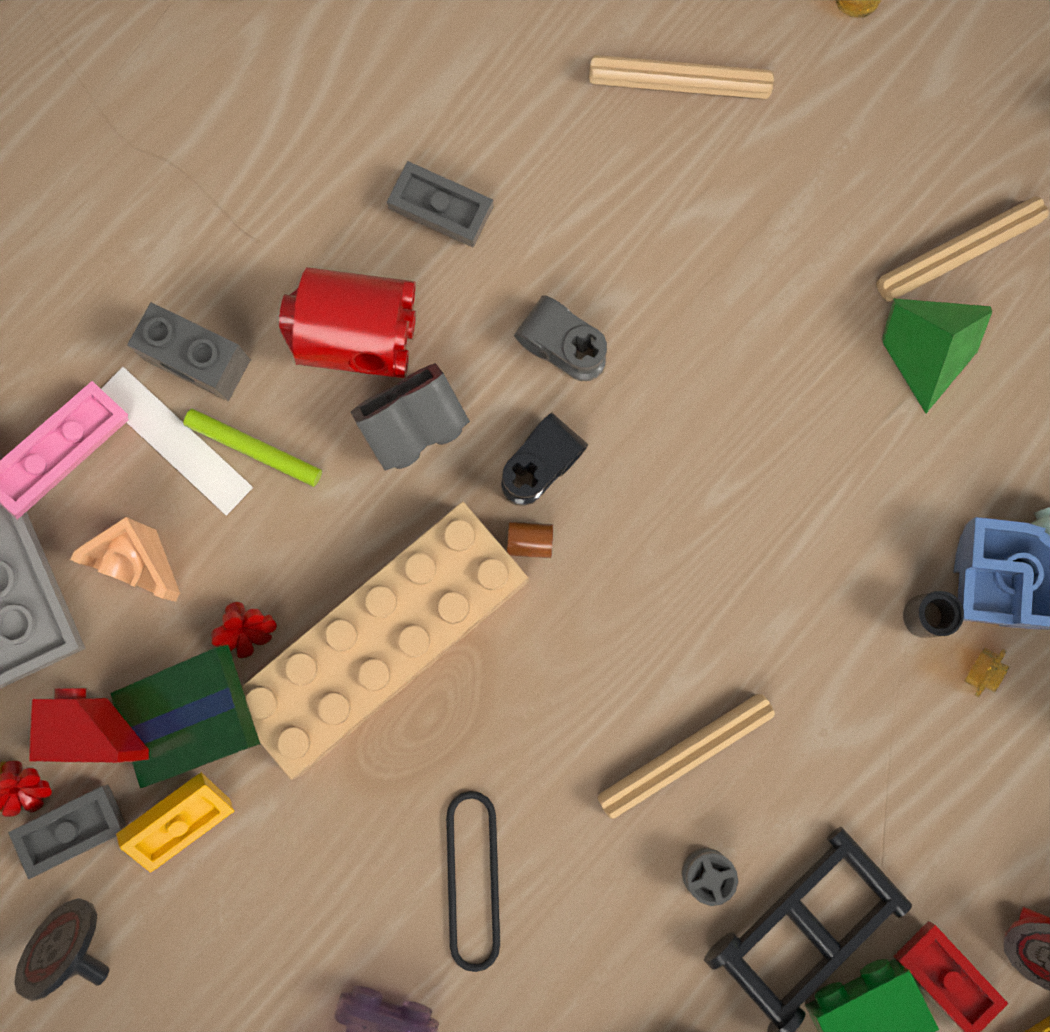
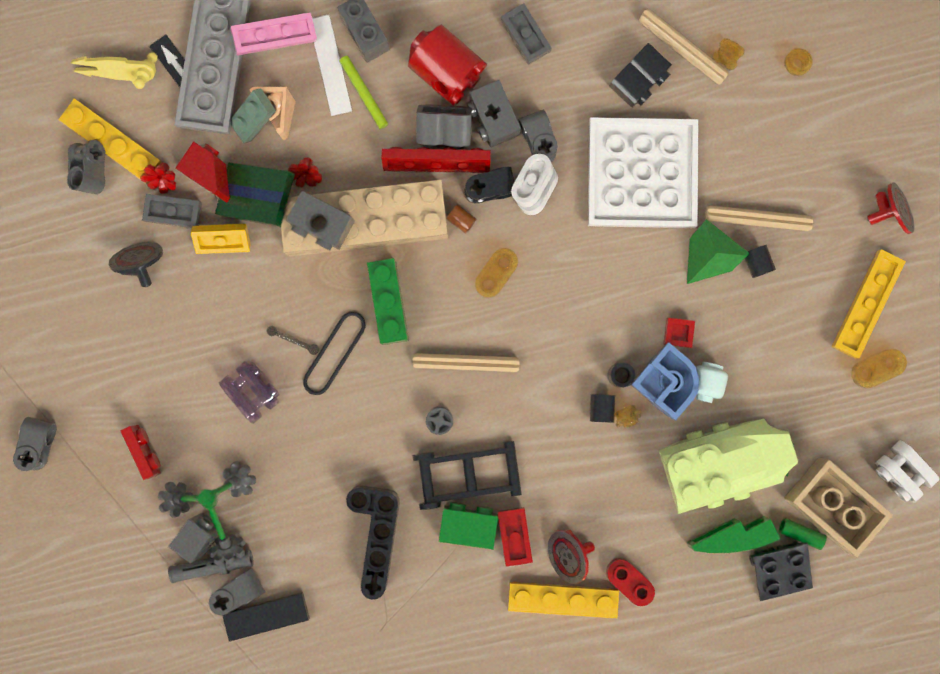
camera: 40 degrees right, 5 degrees up
none -> sand green plate [231,88,276,143]
none -> clear smoke hinge [267,326,320,355]
none -> dark grey brick [286,191,355,251]
none -> green brick [367,258,409,345]
none -> red plate [381,147,491,173]
none -> dark grey brick [467,80,521,147]
none -> clear yellow plate [475,248,518,298]
none -> white brick [511,154,558,215]
none -> white plate [588,118,698,228]
none -> black beam [590,394,615,423]
none -> black brick [609,43,672,108]
none -> red plate [663,317,695,348]
none -> clear yellow plate [712,39,744,70]
none -> black beam [745,244,776,278]

